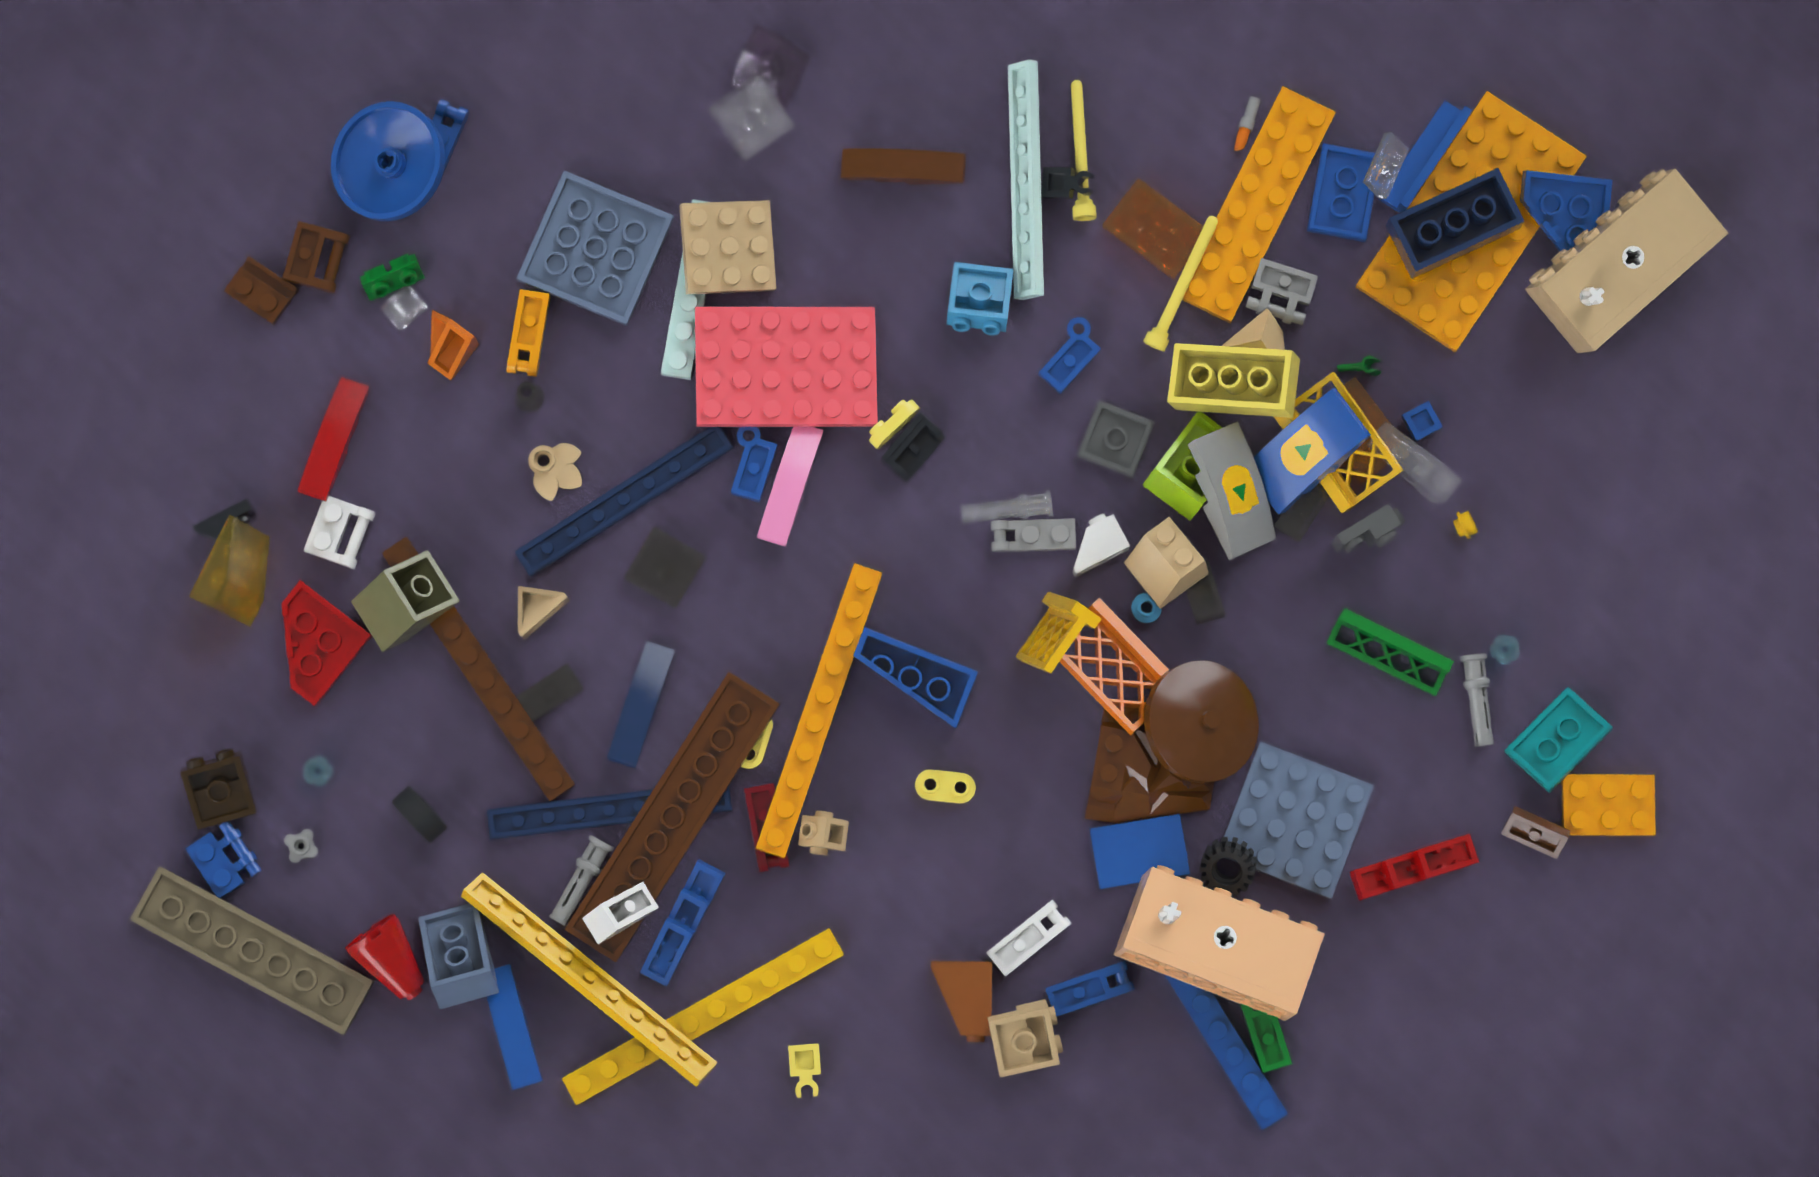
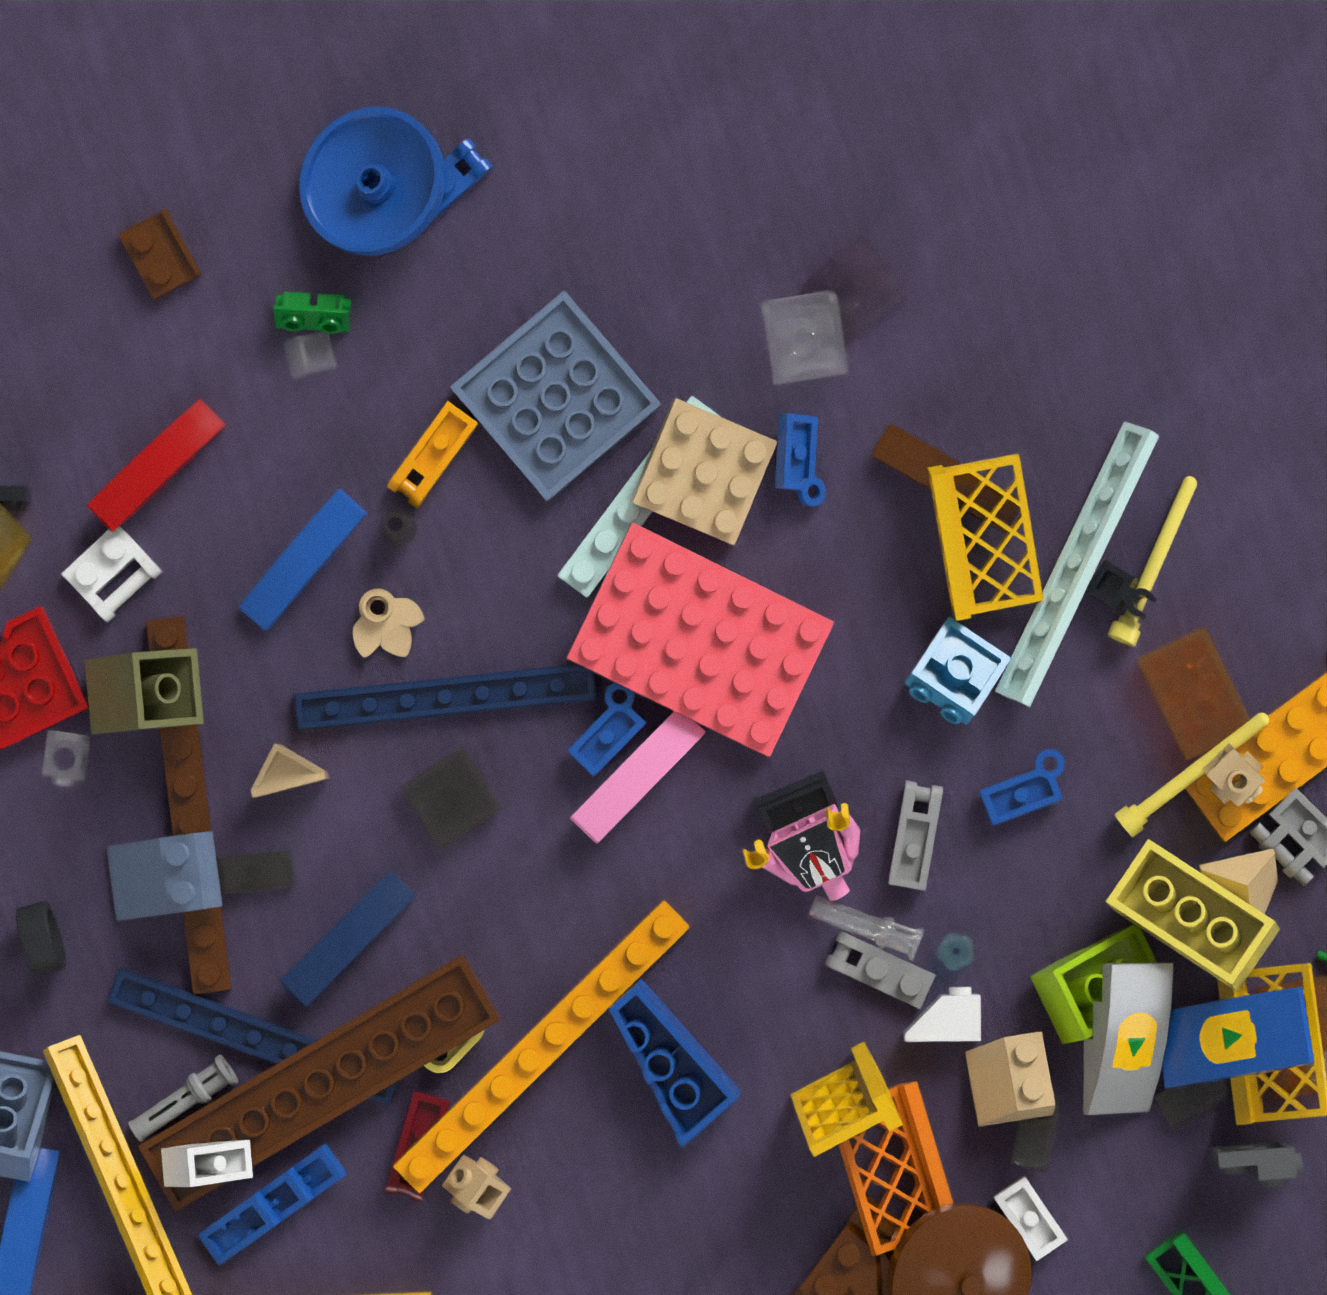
camera: 30 degrees right, 5 degrees up
reddish brown plate [282,221,351,294] -> none
orange slope [427,310,479,380] -> none
light yellow plate [869,399,921,450] -> none
light yellow plate [915,770,976,804] -> none
dark grey plate [1076,400,1155,479] -> none
dark azure plate [1131,593,1162,623] -> none
none -> clear brick [42,730,91,787]
none -> sand blue slope [107,831,222,921]
none -> blue slope [238,489,368,631]
none -> torso [742,803,860,901]
none -> blue hinge [775,413,826,507]
none -> light grey plate [887,780,943,891]
none -> yellow fence [927,454,1044,621]
none -> clear light blue plate [937,933,974,970]
none -> white plate [993,1176,1068,1261]
none -> tan brick [1202,743,1266,807]

